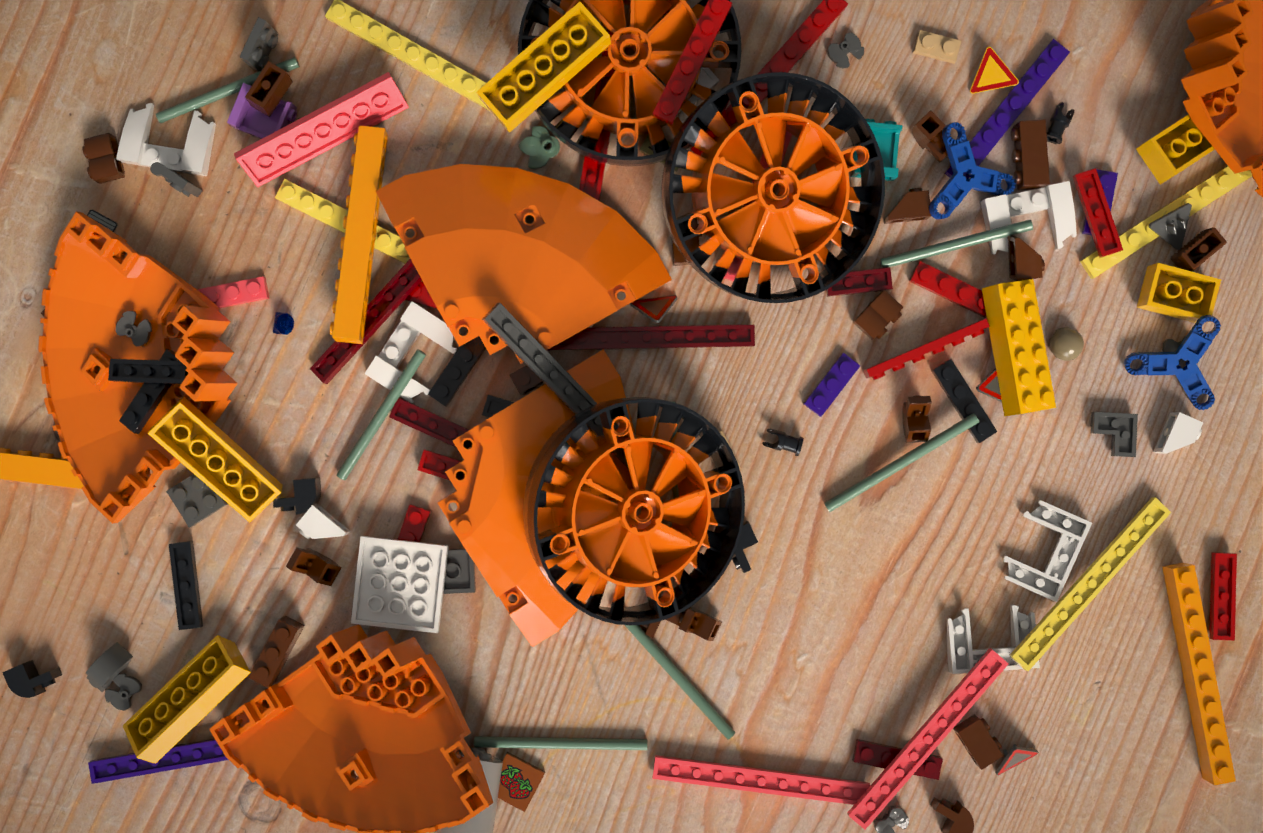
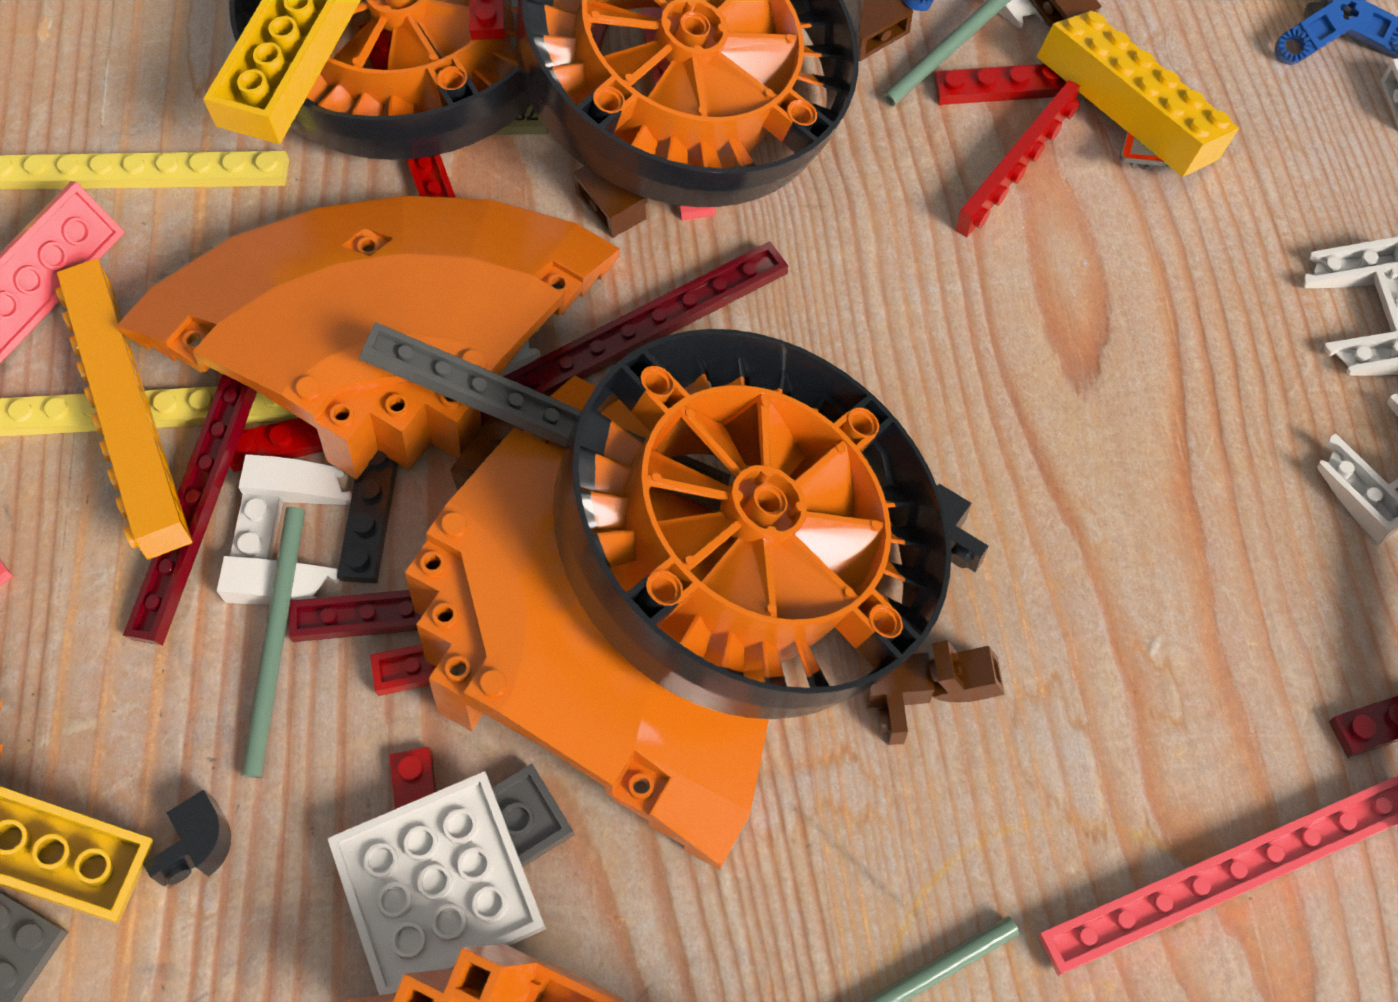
camera: 30 degrees left, 25 degrees down
clear blue plate [273,312,294,335] -> none
reddish brown brick [286,547,342,586] -> none
white slope [296,504,350,539] -> none
sand green plate [519,126,560,169] -> none
sand green piece [625,625,735,740] -> none
piece [630,295,677,323] -> none
black piece [762,429,804,456] -> none
dark purple plate [803,353,860,417] -> none
sand green piece [824,413,979,512] -> none
dark red plate [826,267,893,297] -> none
reddish brown brick [853,290,903,340] -> none
reddish brown brick [902,395,932,443] -> none
black plate [932,359,997,443] -> none
dark tan hair [1050,327,1084,361] -> none
dark grey plate [1091,412,1138,457] -> none

